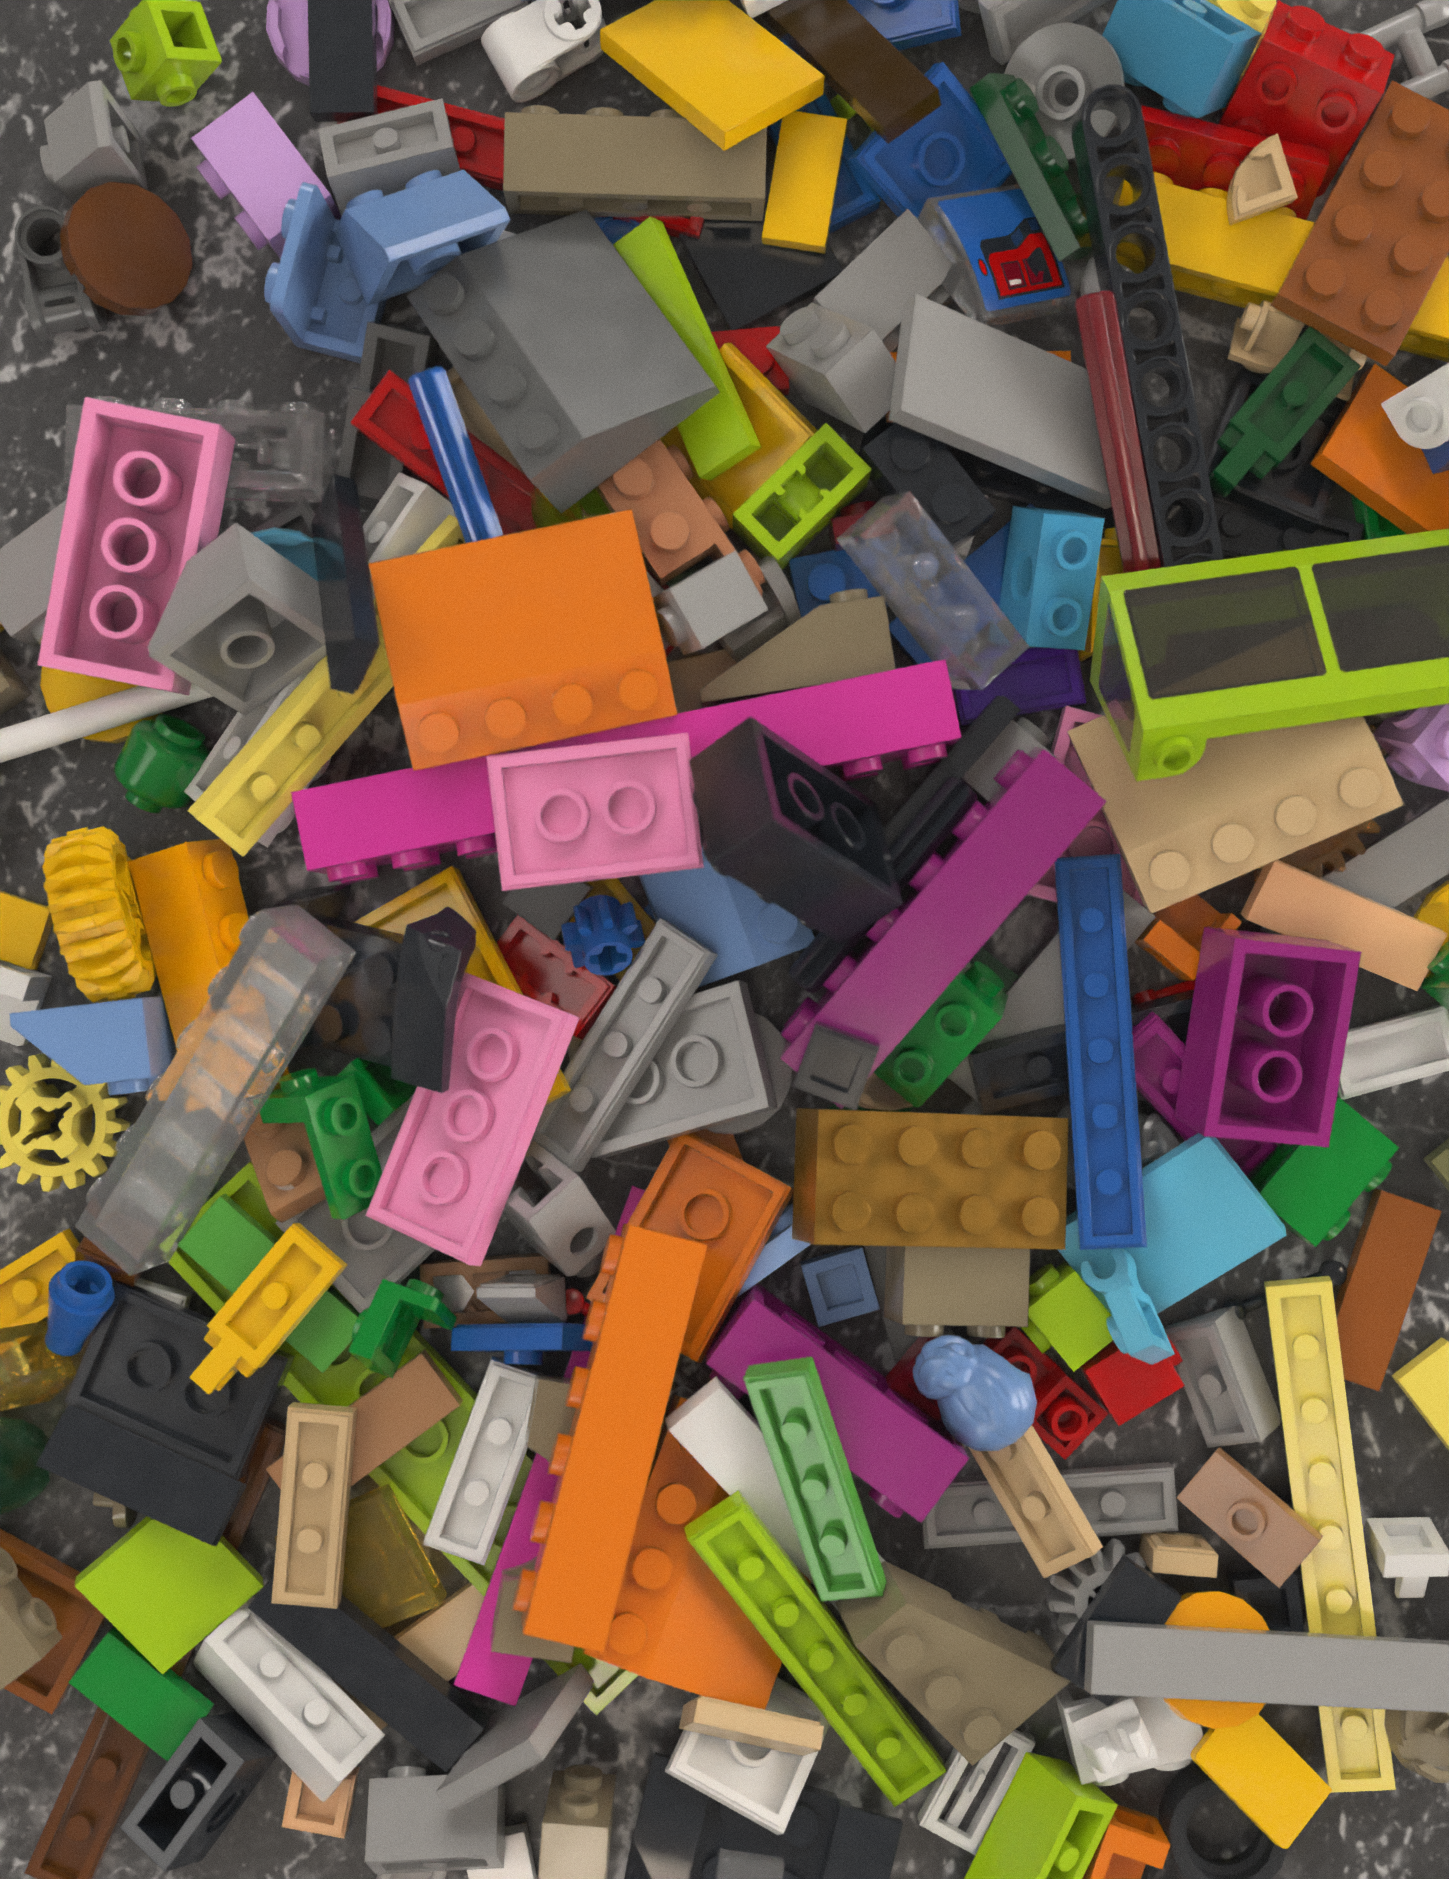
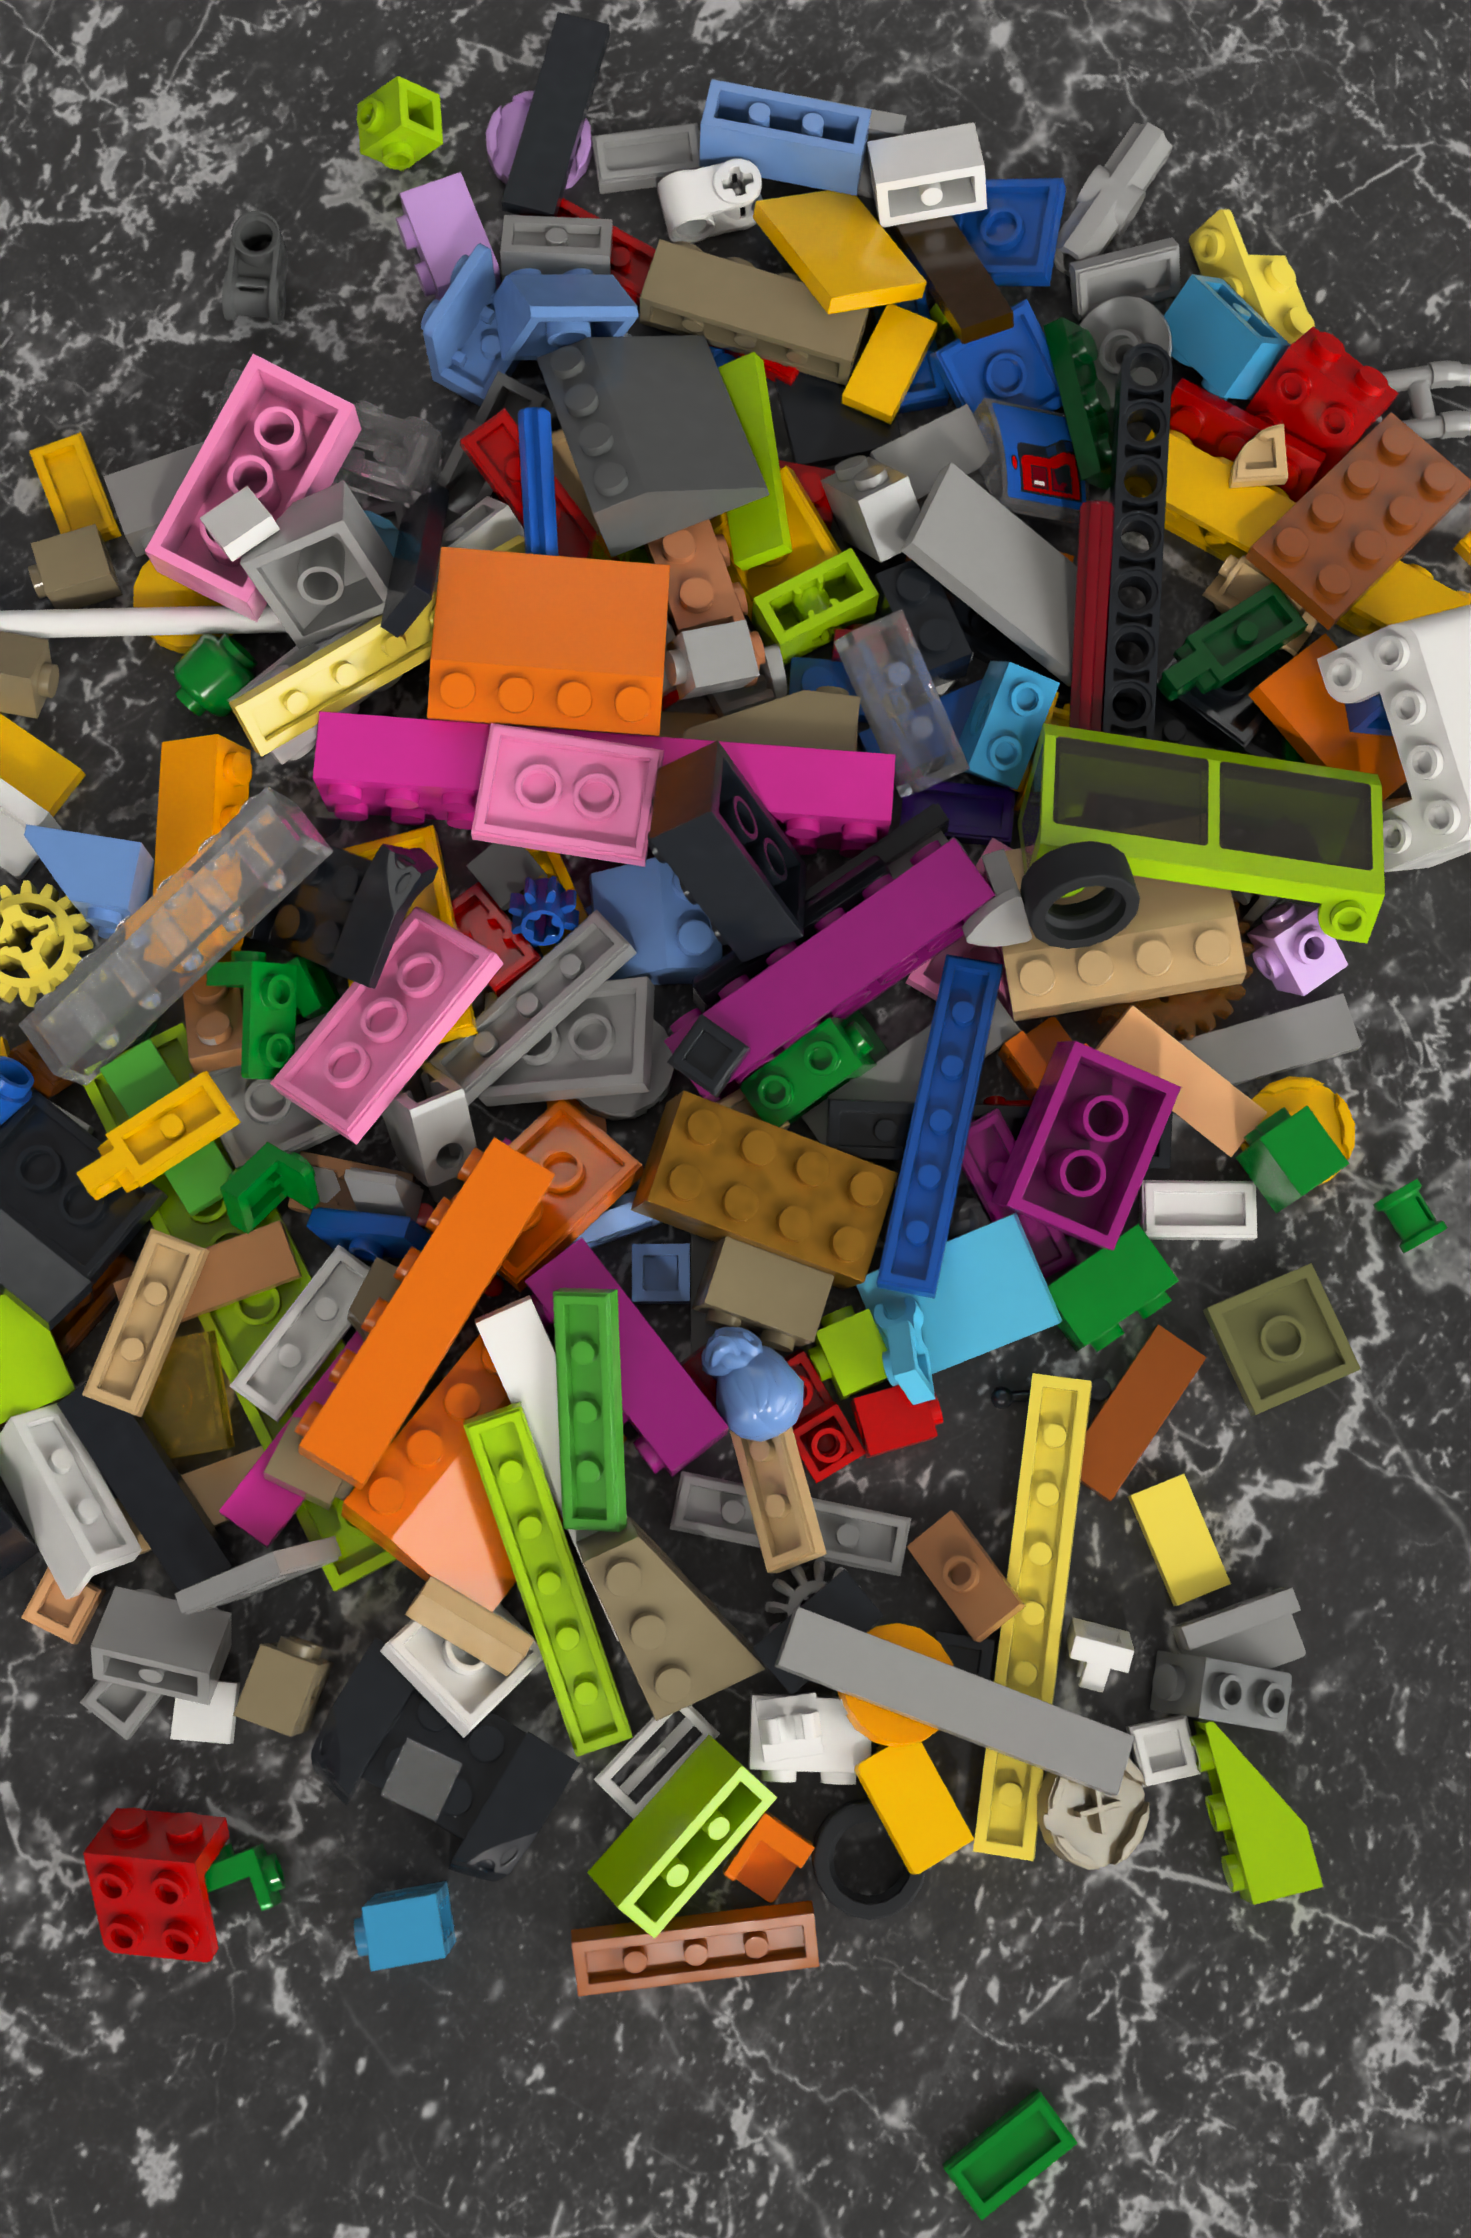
camera: 15 degrees right, 10 degrees down
light grey slope [40,80,148,205] -> none
yellow gear [42,826,157,1003] -> none
reddish brown tile [60,181,193,316] -> none
tan tile [1139,1532,1219,1578] -> none
light grey slope [1164,1306,1281,1448] -> none
none -> white tile [200,486,280,562]
none -> light grey tile [962,849,1032,947]
none -> black tyre [1020,841,1140,949]

